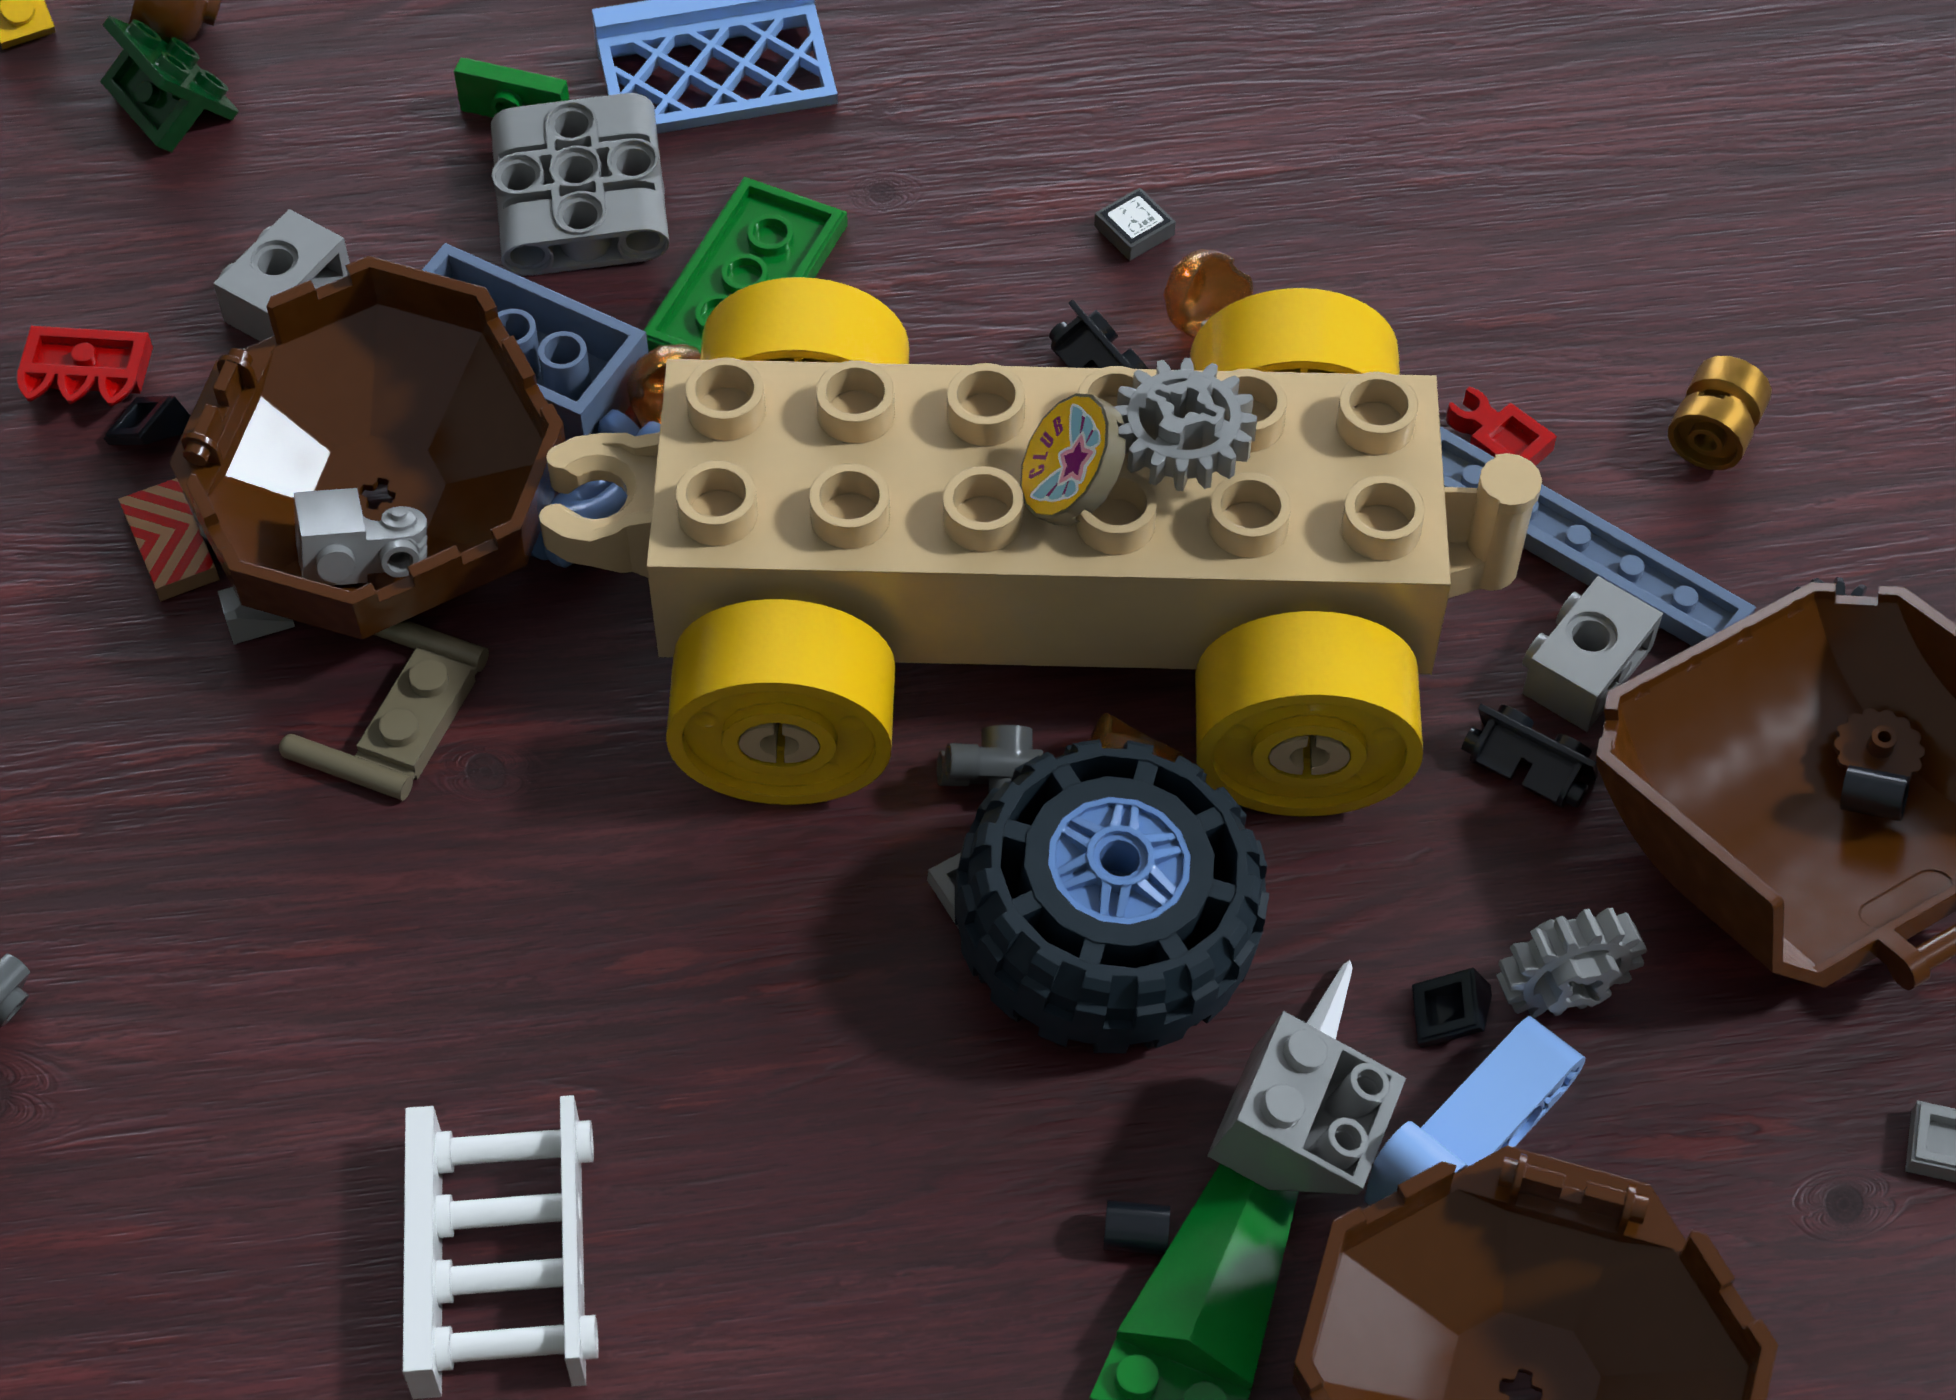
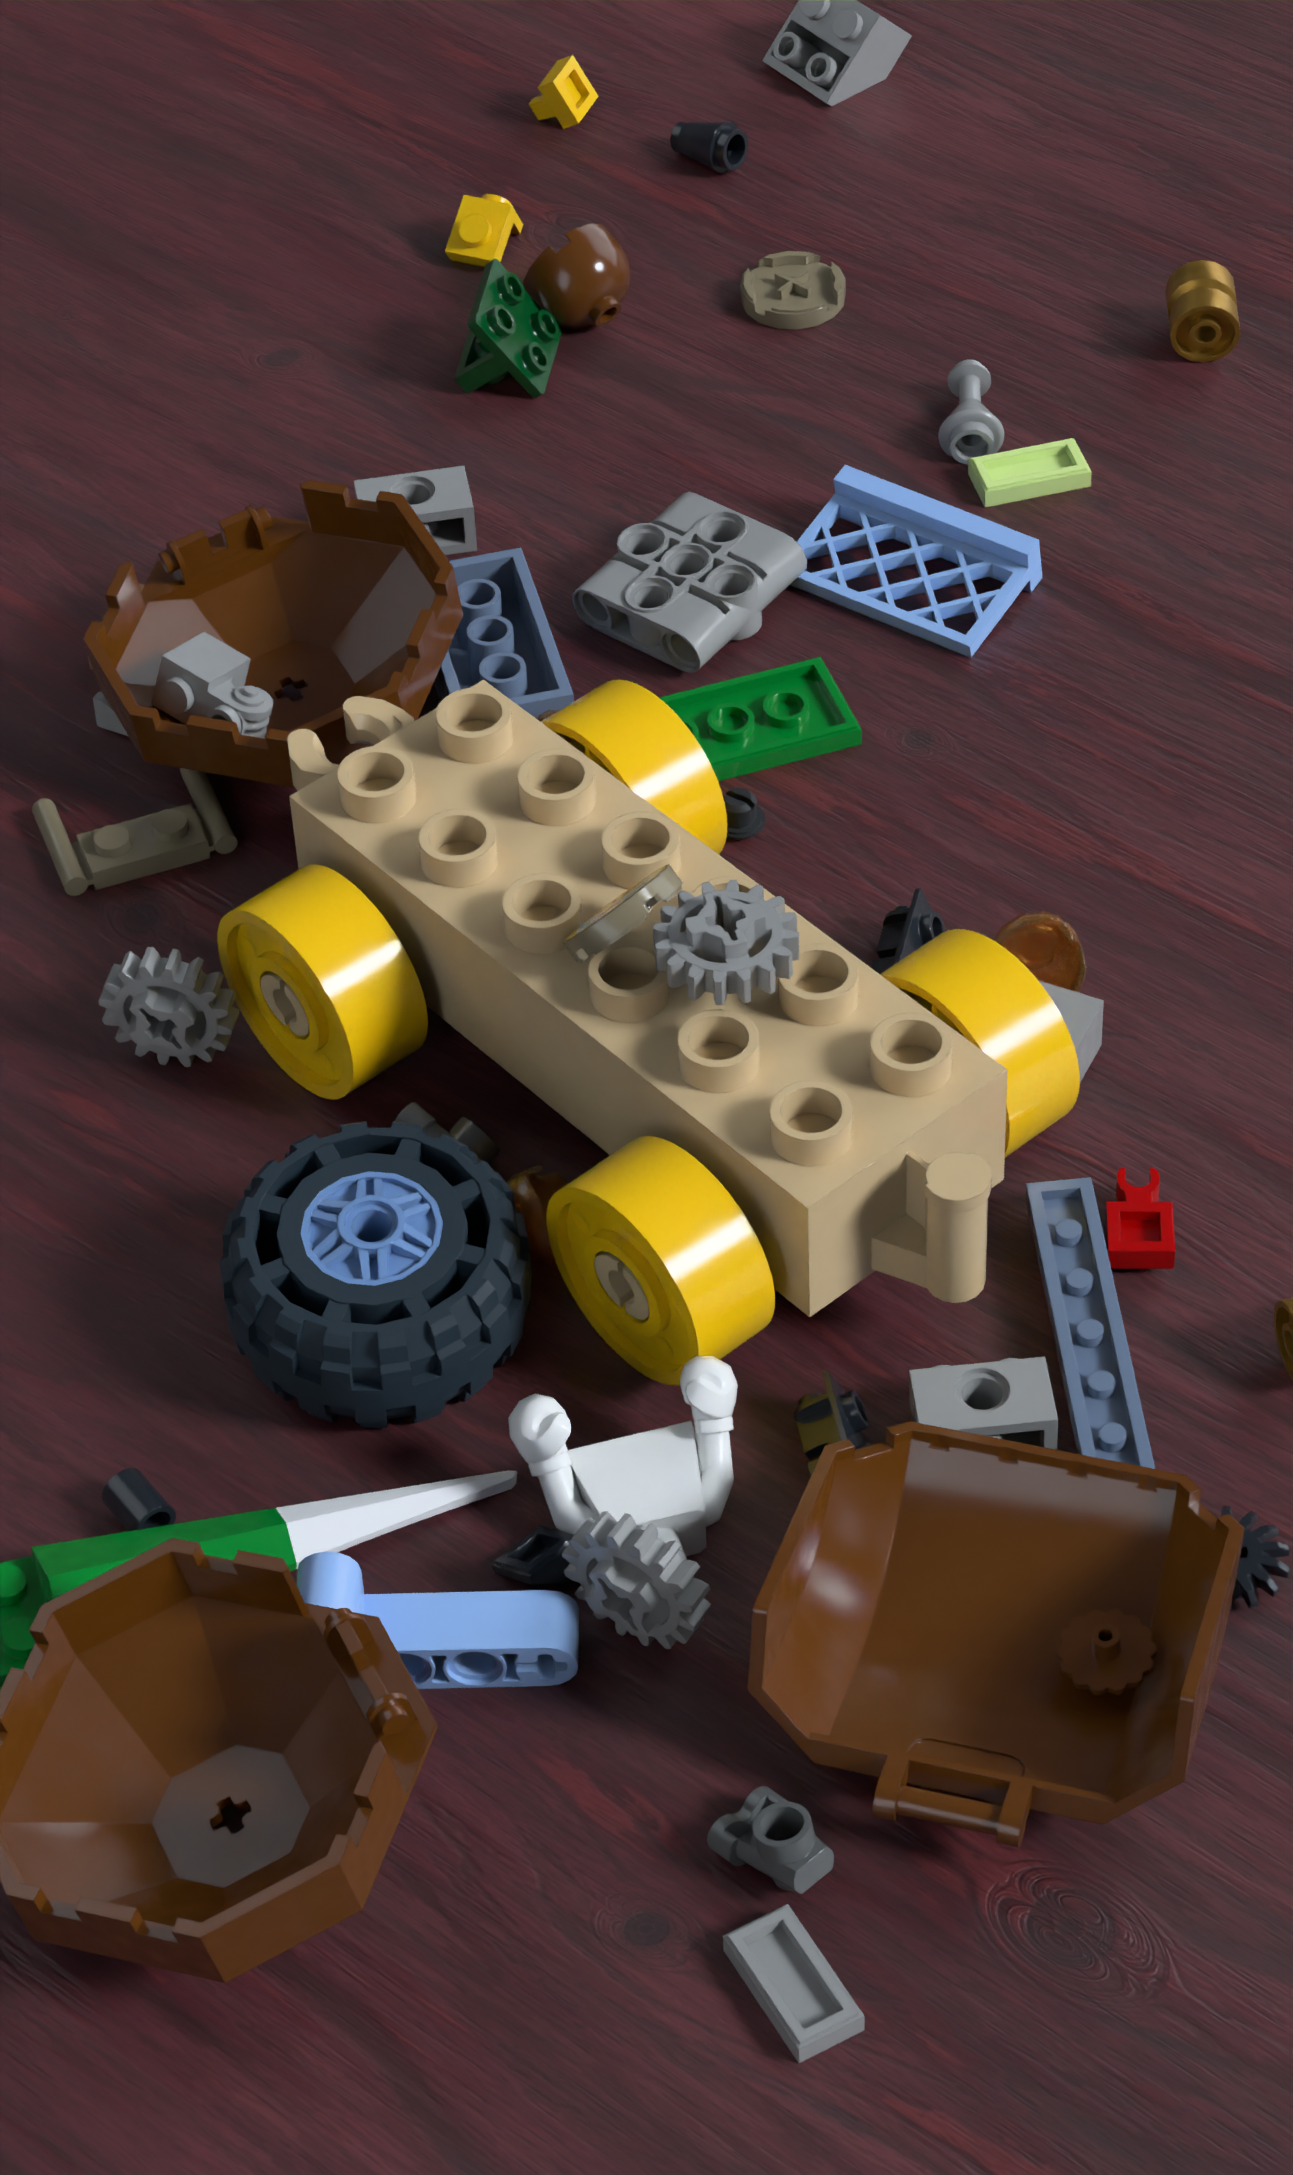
camera: 50 degrees right, 10 degrees down
red plate [17,326,153,407] -> none
green plate [454,57,569,118] -> none
tile [1094,188,1176,261] -> none
light grey slope [1207,1011,1406,1195] -> none
black hinge [1840,765,1910,821] -> none
none -> light grey gear [99,947,239,1067]
none -> white torso [508,1356,738,1556]
none -> dark grey plate [707,1786,834,1894]

